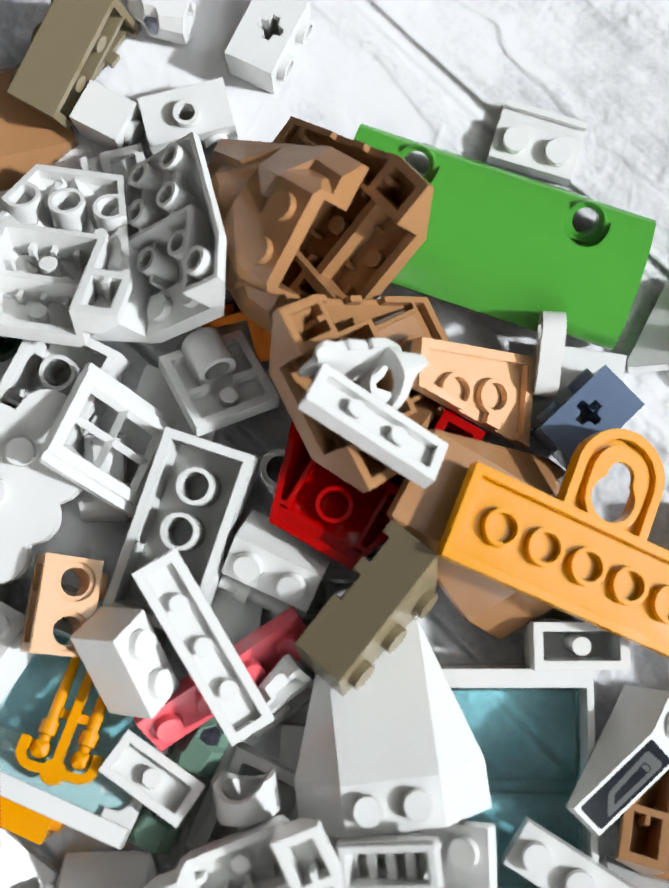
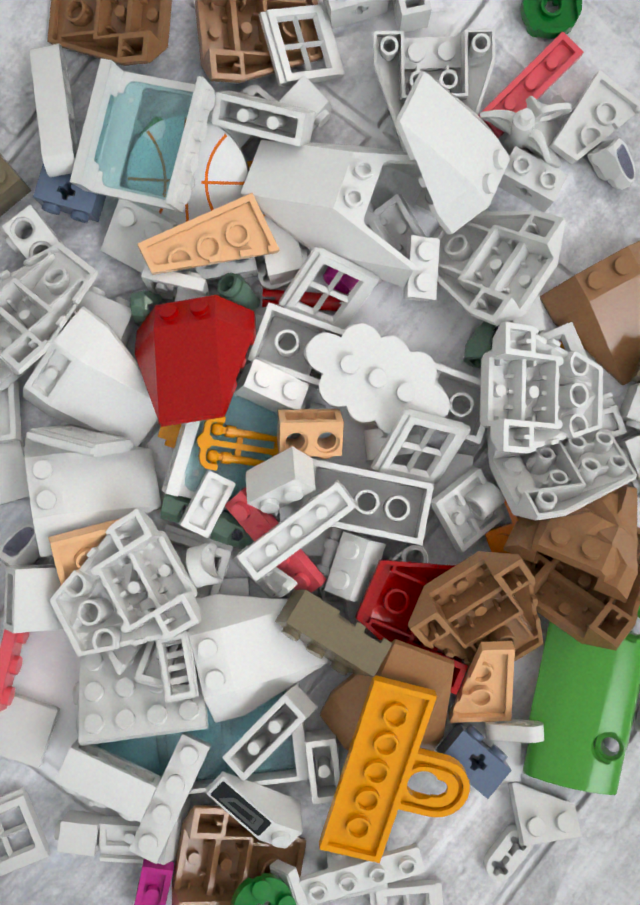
camera: 75 degrees right, 5 degrees up
white plate [297,363,449,490] -> none
white hair [298,338,429,410] -> none
none -> white brick [222,684,318,782]

